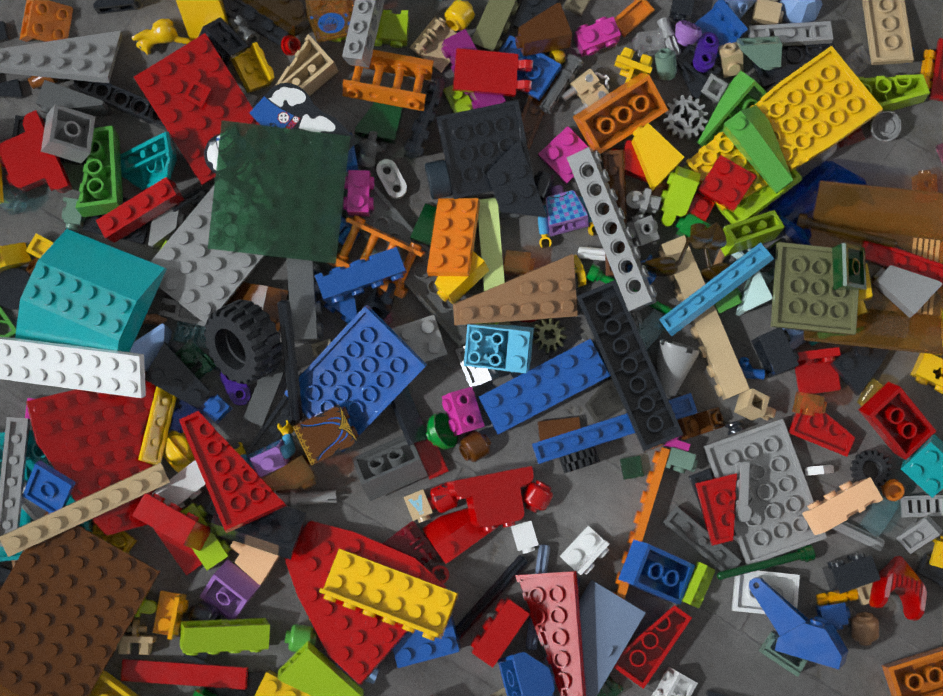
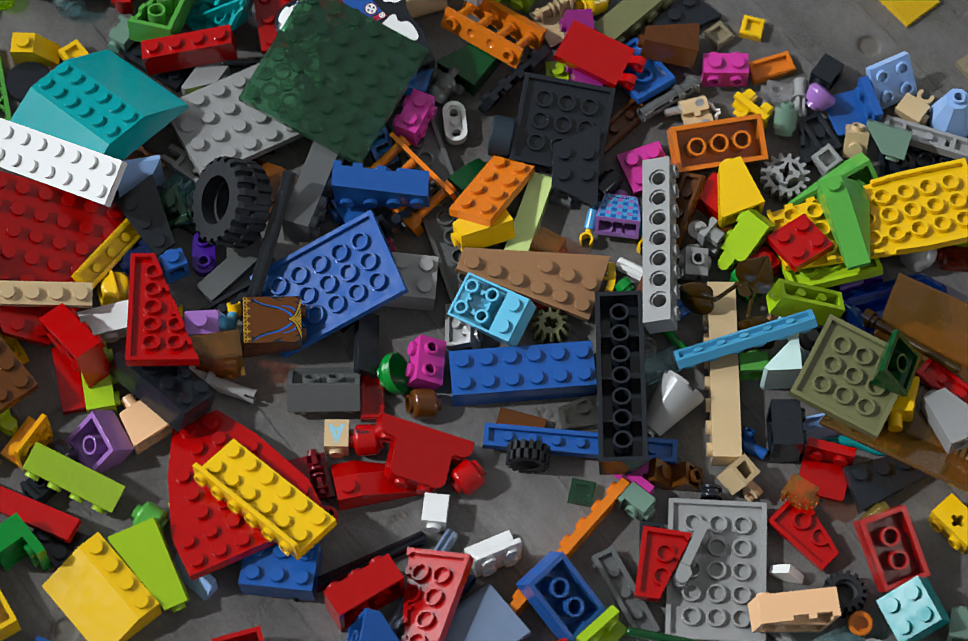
camera: 25 degrees right, 20 degrees down
yellow hinge [549,50,566,65] -> none
dark purple plate [693,32,719,73] -> none

